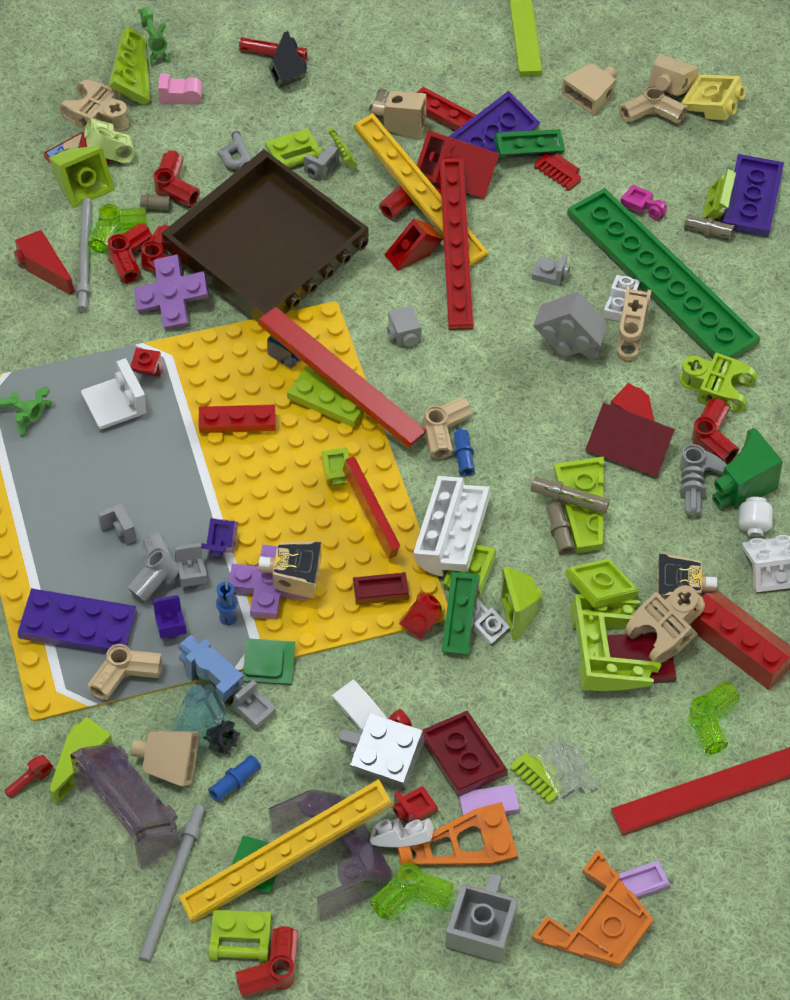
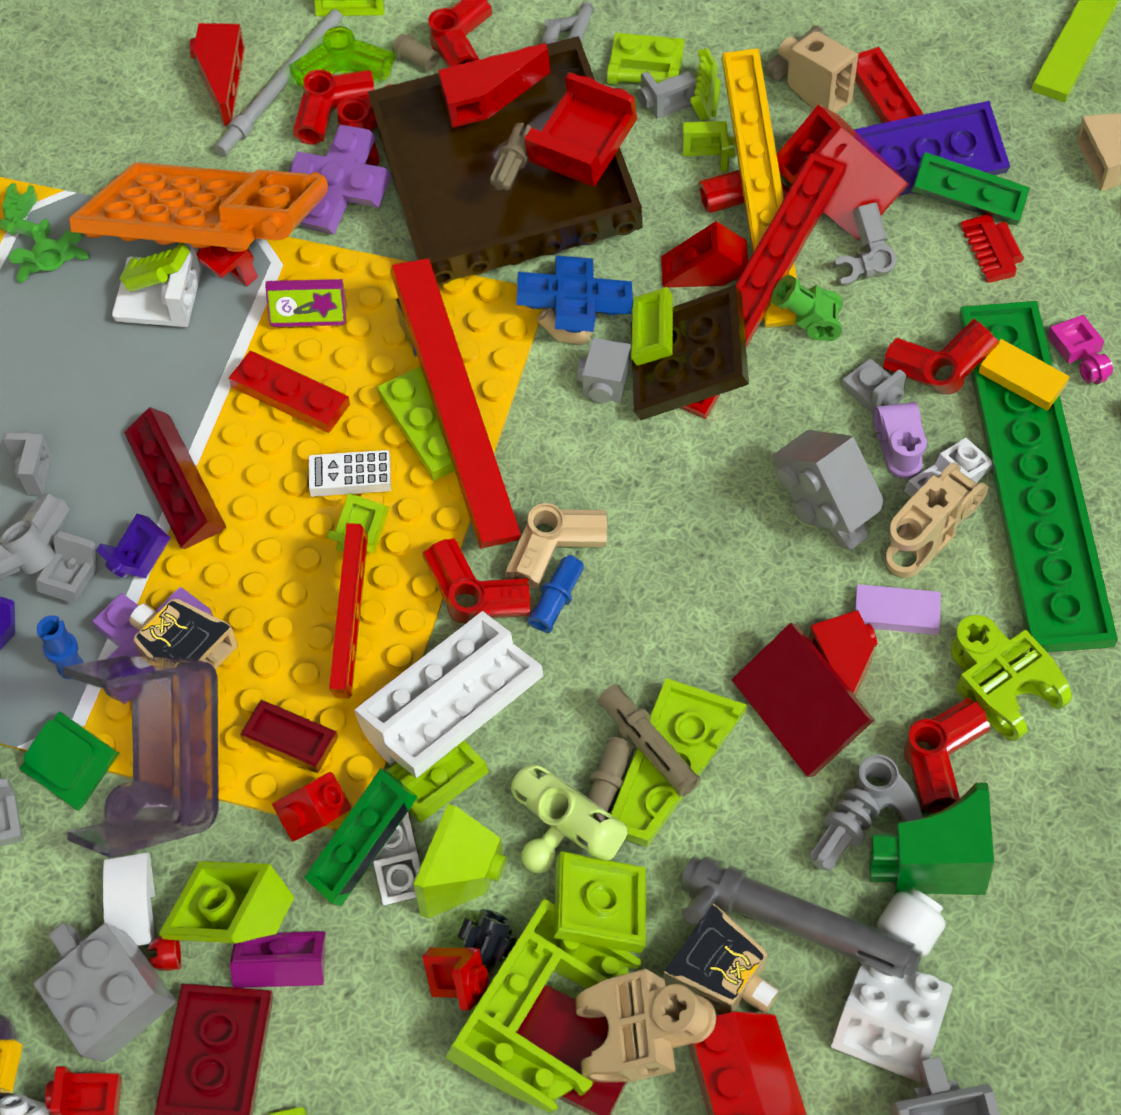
camera: 35 degrees right, 5 degrees up
none -> windscreen [64,656,219,858]
none -> orange plate [69,162,328,252]
none -> lime piece [119,243,190,292]
none -> dark red slope [124,407,226,549]
none -> lime slope [159,861,295,944]
none -> magenta slope [230,931,326,988]
none -> slope [265,279,347,327]
none -> white tile [309,450,391,497]
none -> red piece [422,538,530,624]
none -> red bracket [422,947,489,1011]
none -> red slope [438,43,550,128]
none -> black gear [457,909,518,966]
none -> dark tan axle [490,123,531,192]
none -> yellowish green piece [511,765,627,874]
none -> blue plate [516,255,633,333]
none -> red panel [524,72,637,187]
none -> tan arm [536,308,595,345]
none -> dark brown plate [630,285,749,420]
none -> lime tile [631,287,673,366]
none -> flat silver cylinder [681,856,922,979]
none -> lime bracket [682,121,735,172]
none -> bright green connector [771,275,843,341]
none -> light grey bar [833,203,897,286]
none -> lavender tile [855,584,941,635]
none -> lavender piece [874,402,927,479]
none -> red piece [883,318,1000,395]
none -> yellow tile [979,339,1070,411]

